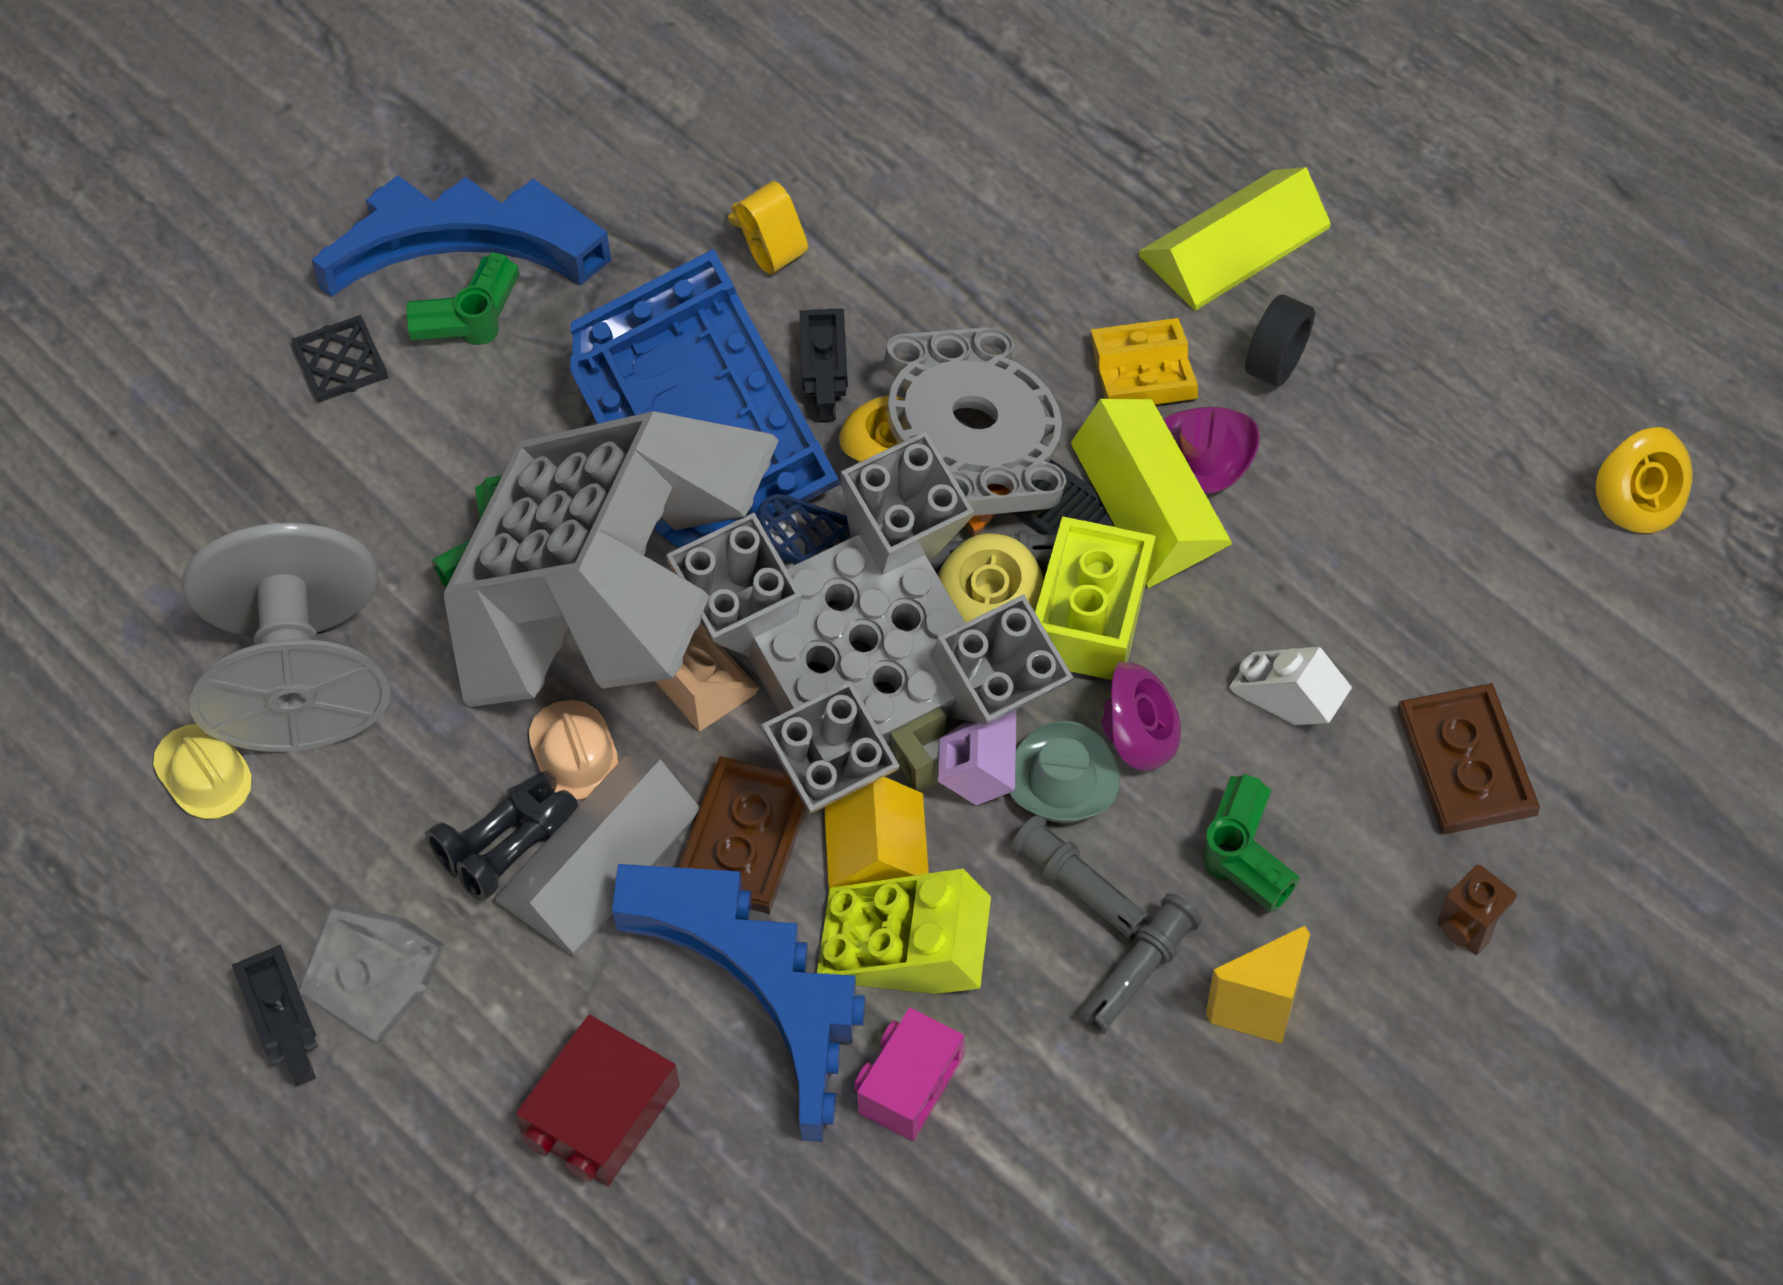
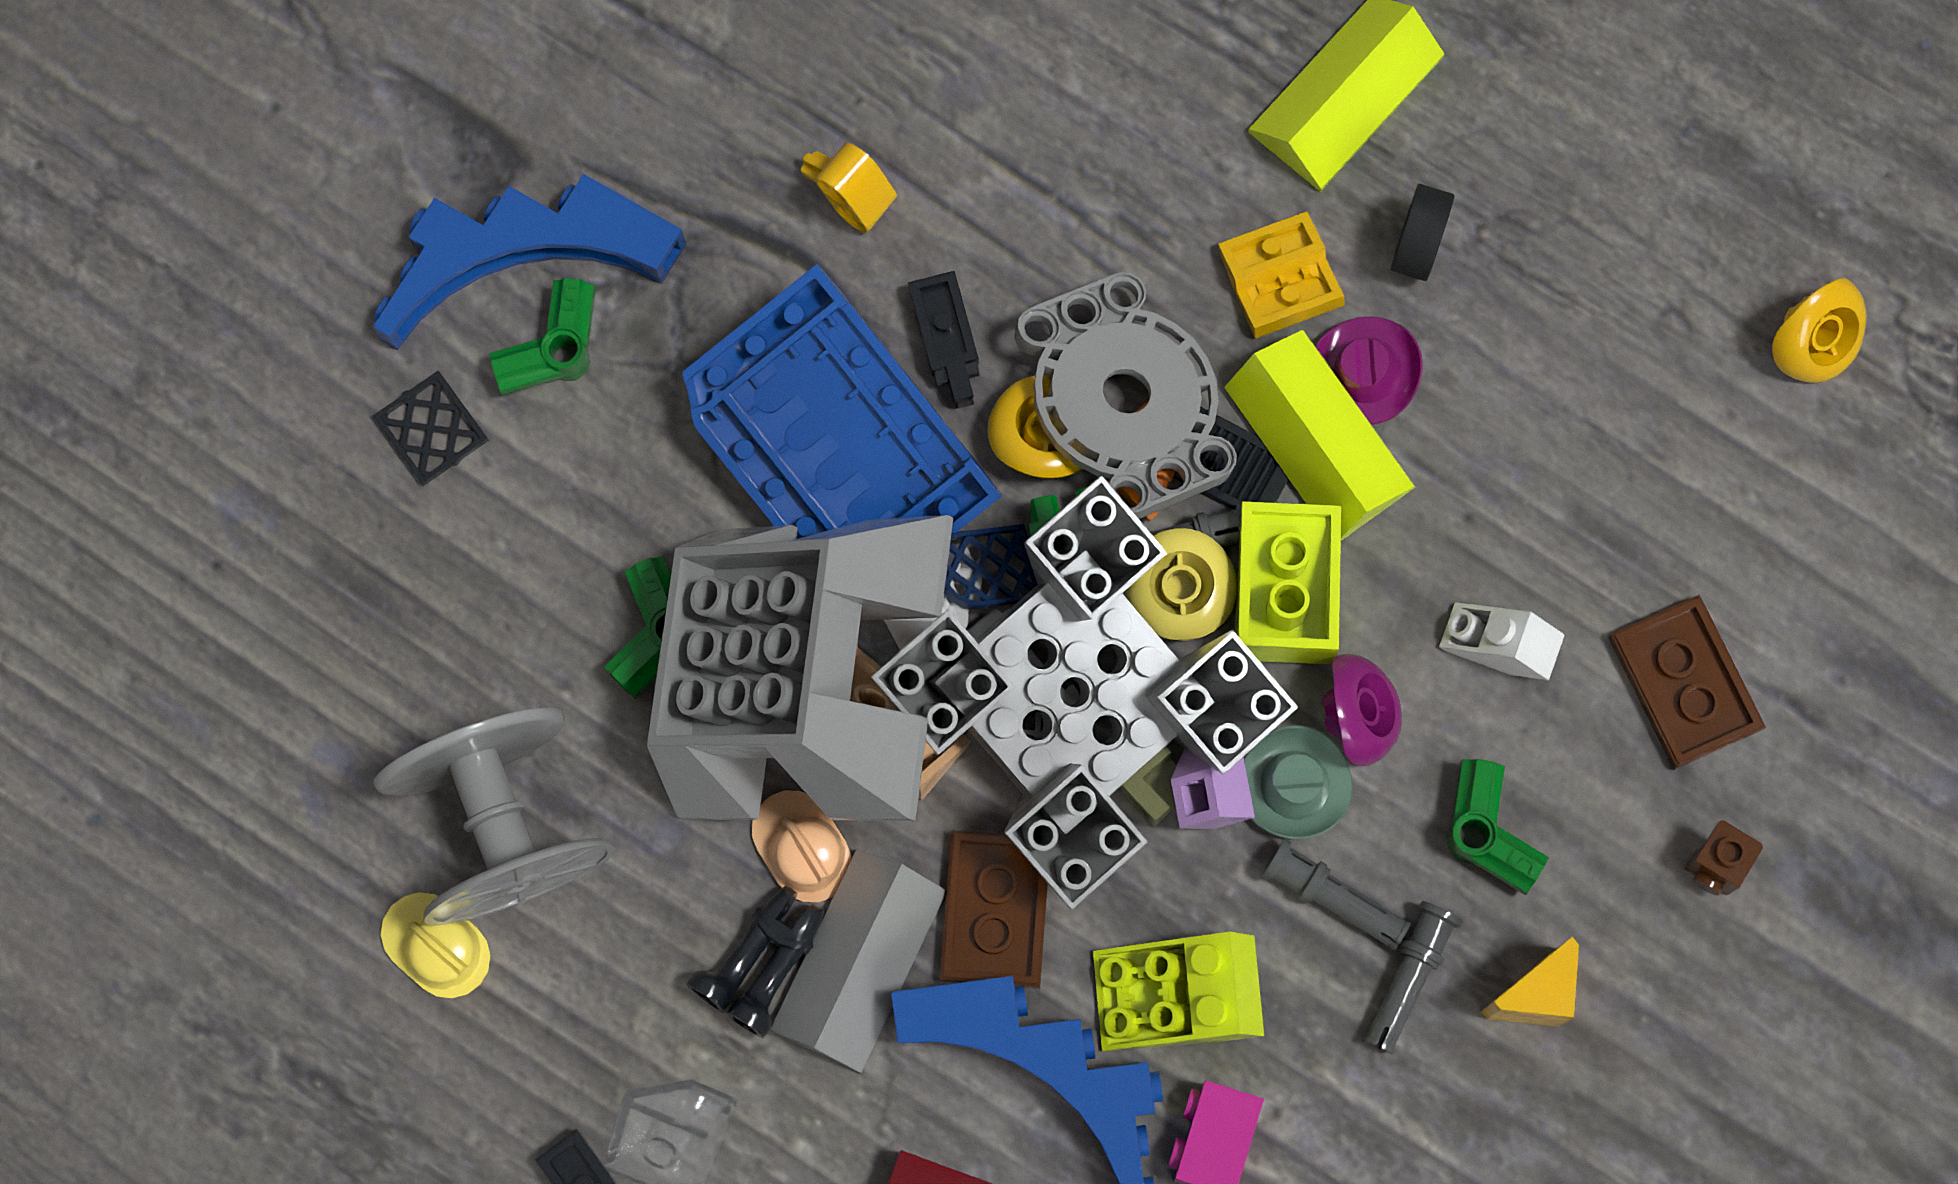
camera: 10 degrees left, 20 degrees up
yellow slope [825,777,929,890] -> none

